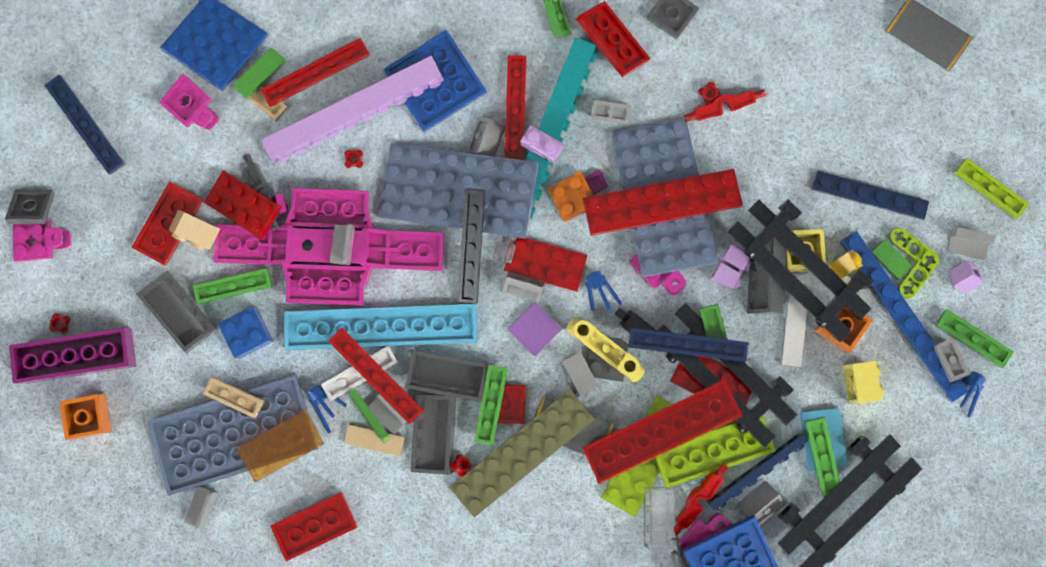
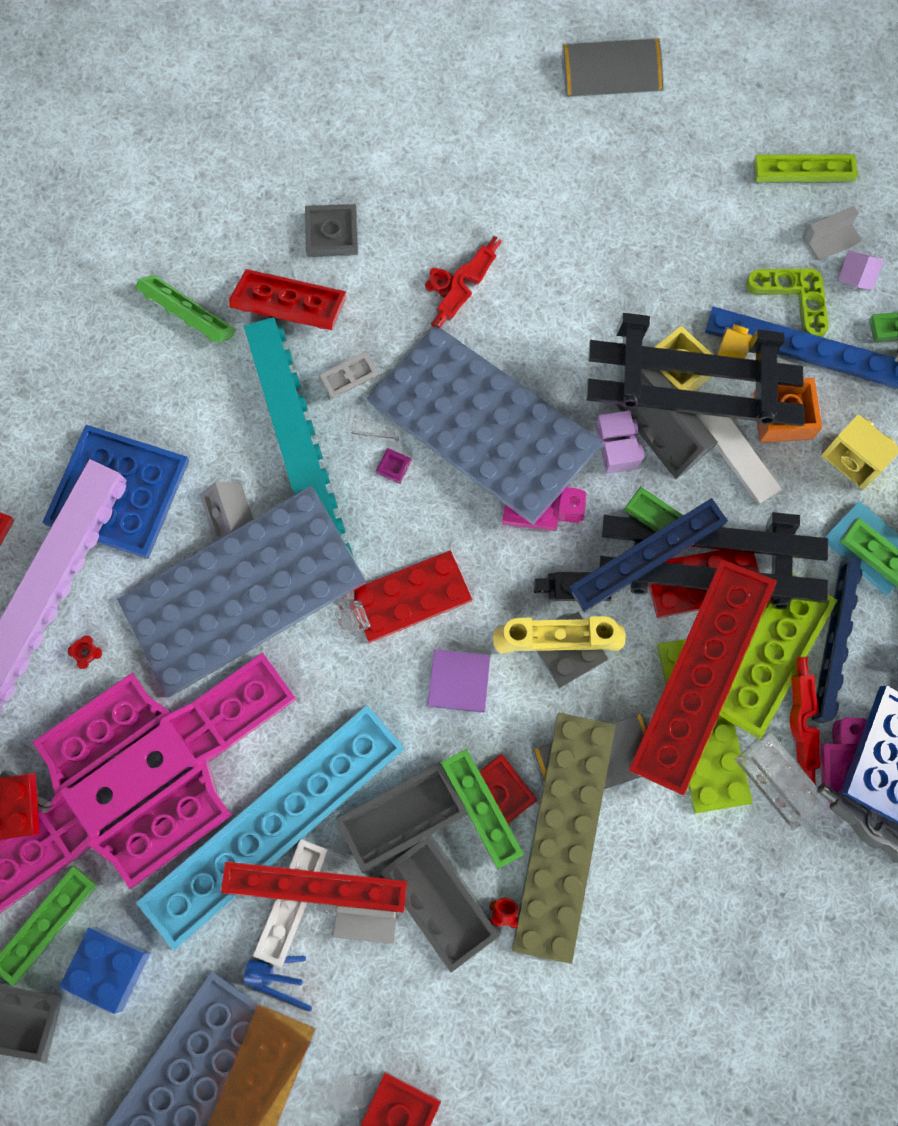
camera: 50 degrees left, 10 degrees down
tan tile [203,376,264,418] -> none
dark pink plate [273,193,288,217] -> none
light grey panel [330,224,355,265] -> none
tan tile [344,424,405,456] -> none
bright green tile [349,389,389,443] -> none
plate [458,188,485,304] -> none
light grey hinge [502,272,545,304] -> none
red plate [504,55,527,160] -> none
lavender brick [521,125,564,165] -> none
orange plate [547,171,594,222] -> none
light grey hinge [560,352,598,397] -> none
red plate [583,169,743,236] -> none
blue plant [585,271,622,311] -> none
light grey panel [737,481,785,525] -> none
dark blue plate [812,171,929,220] -> none
bright green tile [872,239,913,280] -> none

